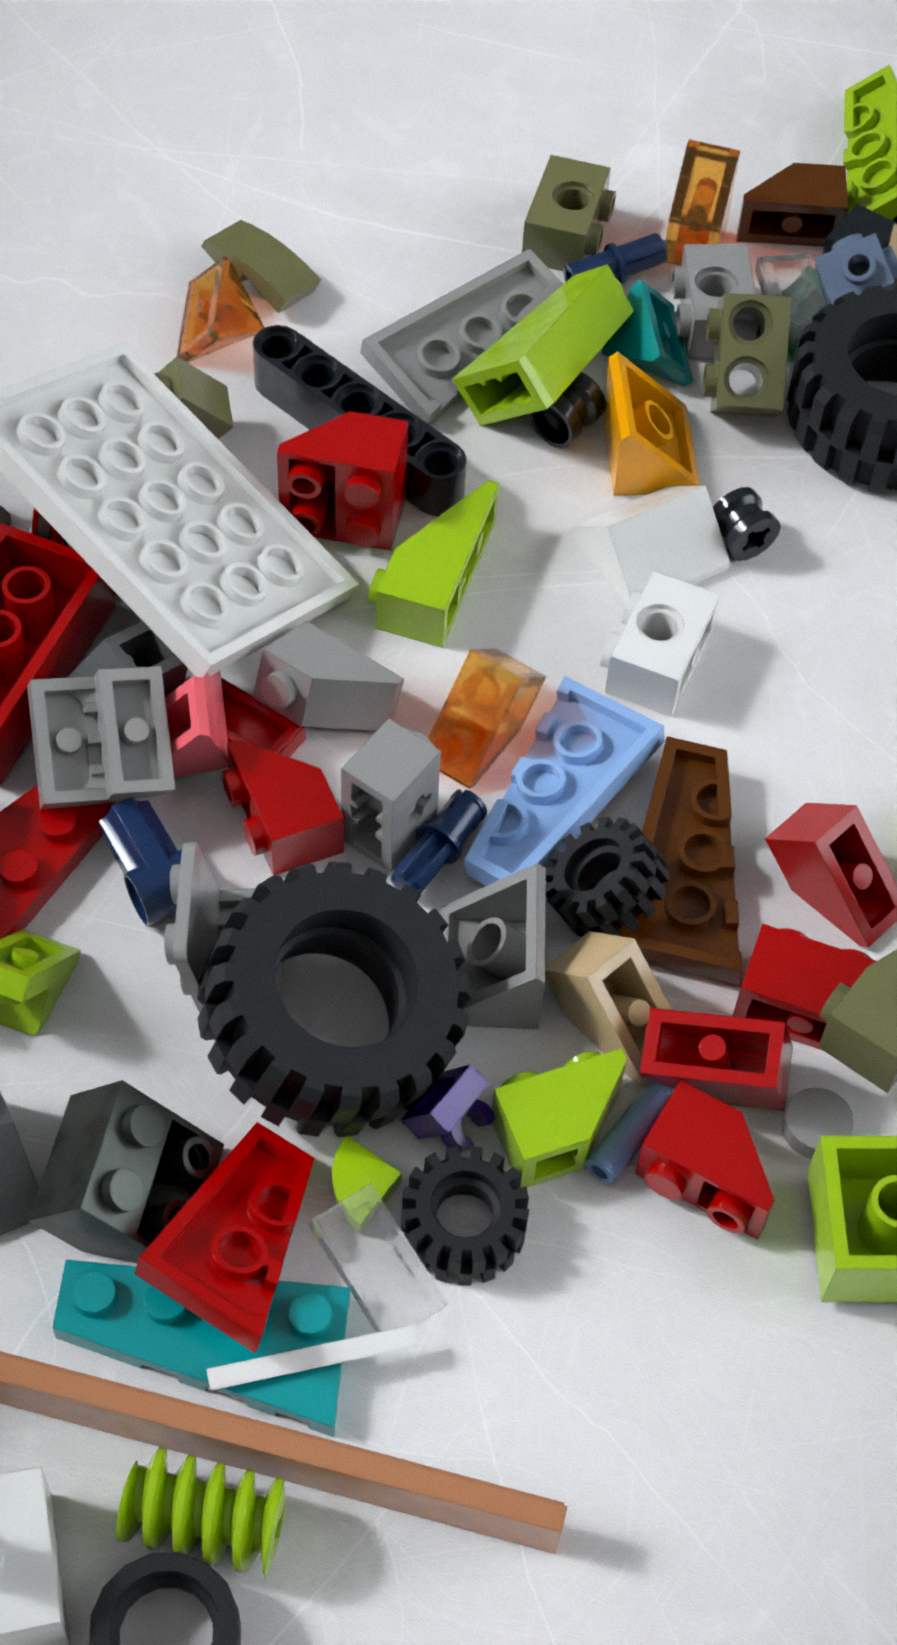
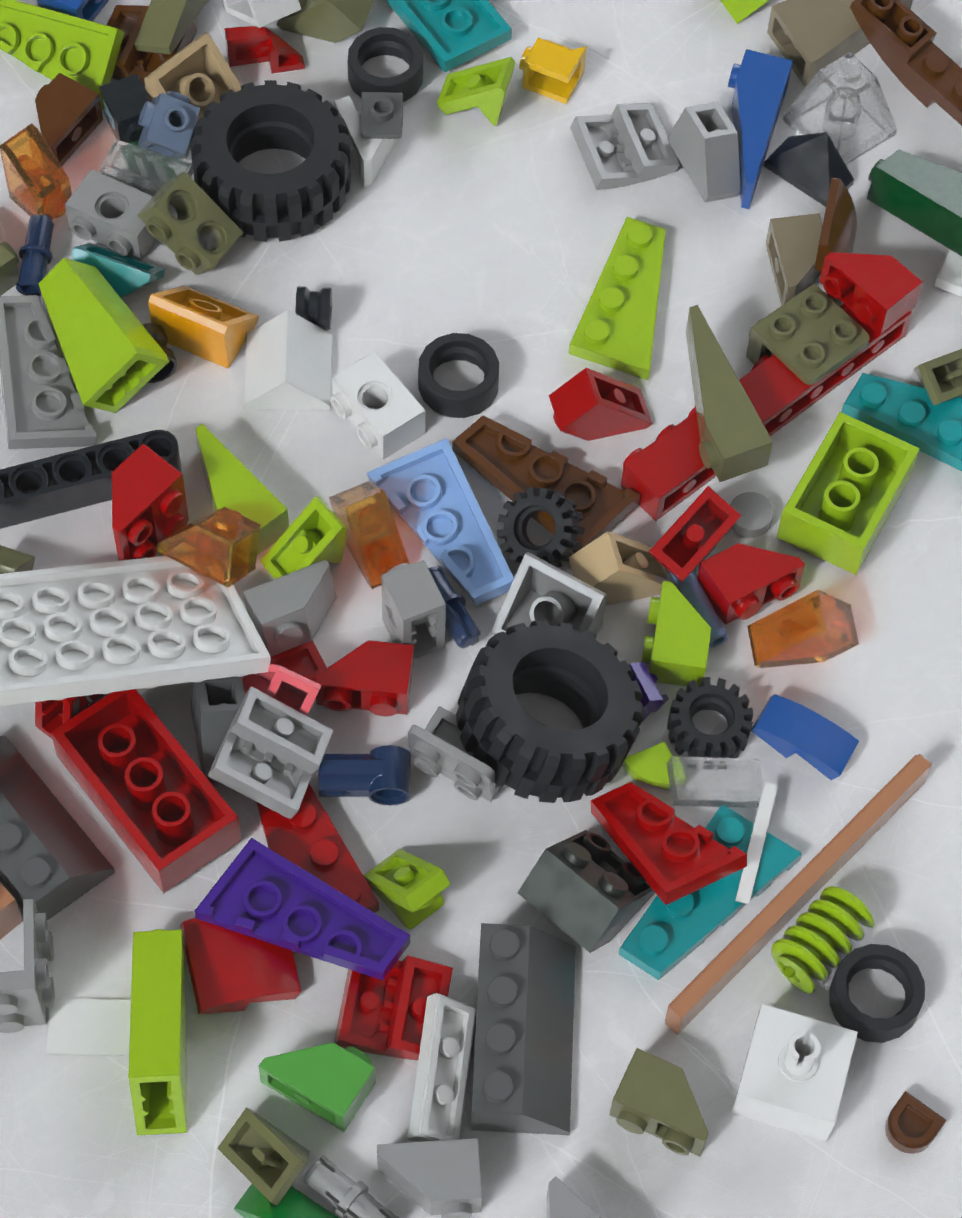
camera: 60 degrees left, 5 degrees up
none -> clear orange slope [157,506,261,588]
none -> lime slope [260,496,347,579]
none -> black tyre [418,333,500,418]
none -> clear orange slope [747,590,859,668]
none -> blue slope [751,694,859,781]

